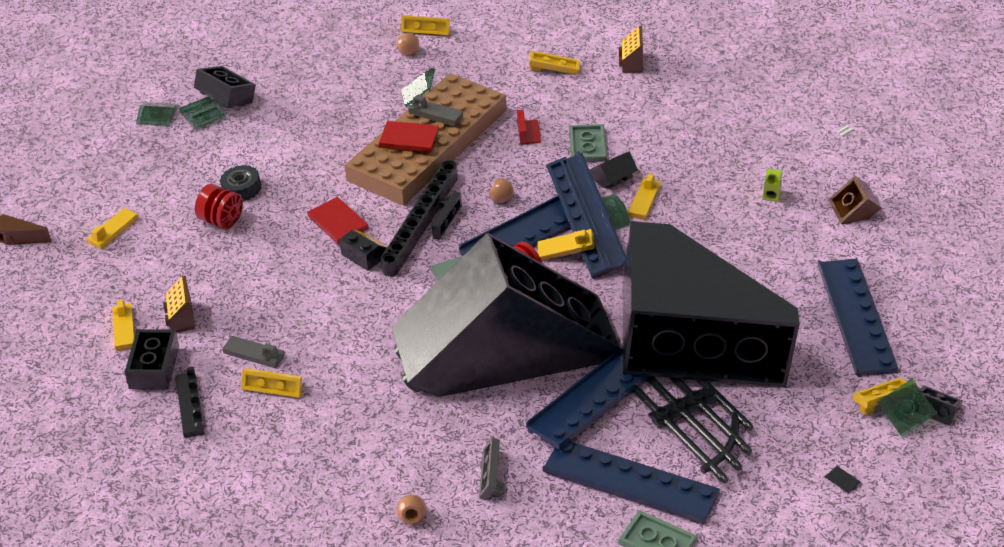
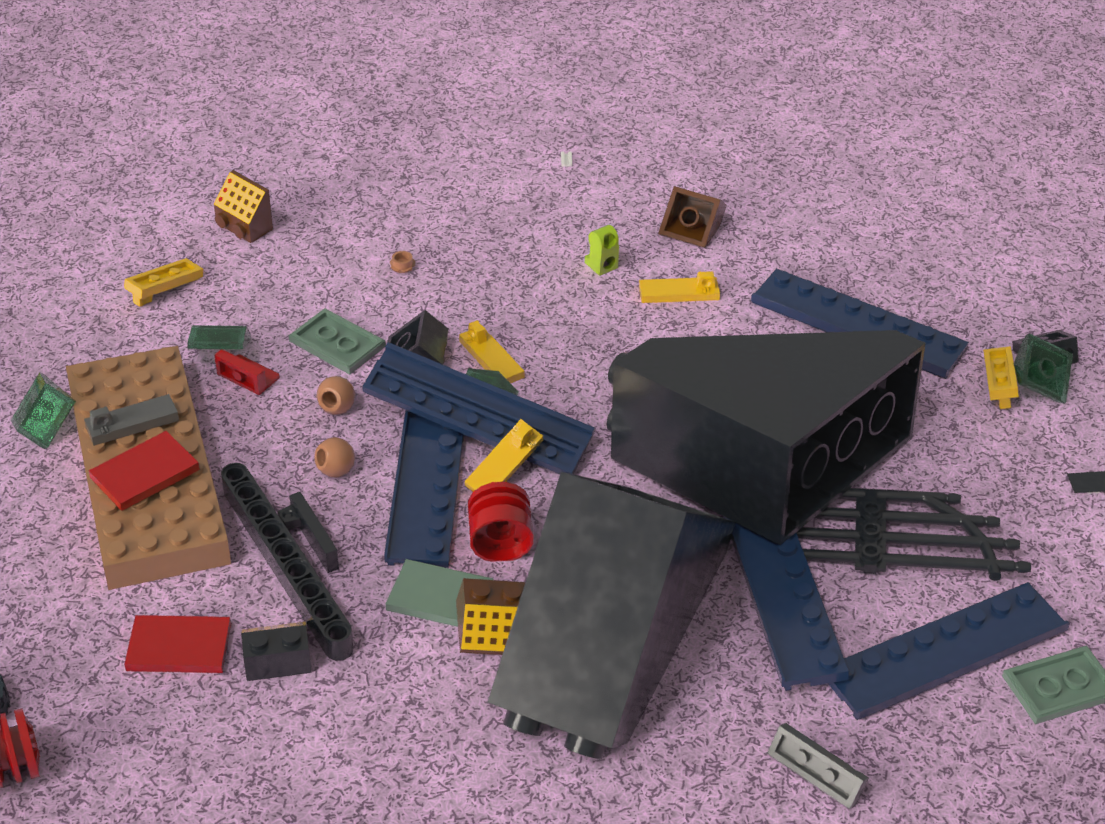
camera: 55 degrees left, 0 degrees up
none -> clear green slope [187,325,251,349]
none -> nougat piece [316,376,356,415]
none -> nougat plate [390,251,415,273]
none -> yellow hinge [639,271,720,303]

